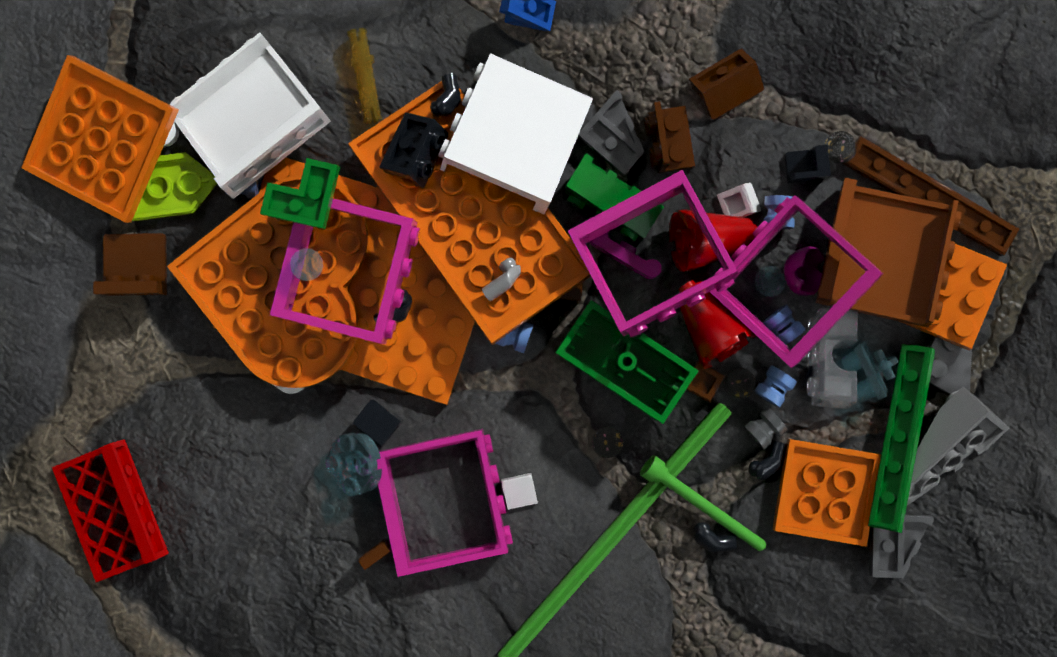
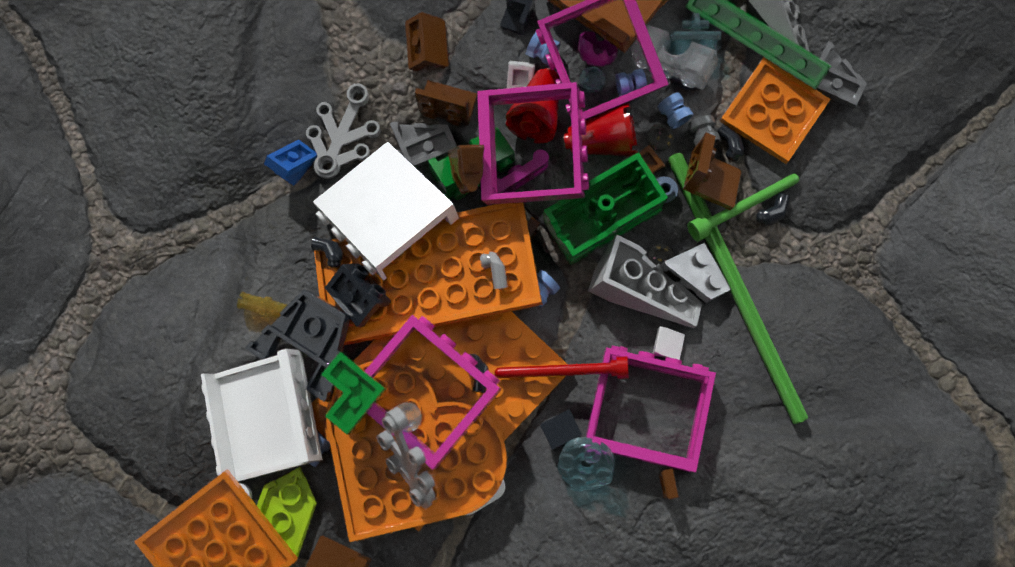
camera: 60 degrees left, 10 degrees down
none -> black wing [245,289,351,403]
none -> light grey plant [306,83,381,179]
none -> light grey plant [377,407,435,509]
none -> reddish brown piece [448,145,484,194]
none -> red piece [494,356,629,379]
none -> light grey wedge [588,234,702,328]
none -> sand blue plate [656,177,678,203]
none -> wing [660,243,731,303]
none -> reddish brown bracket [683,132,741,210]

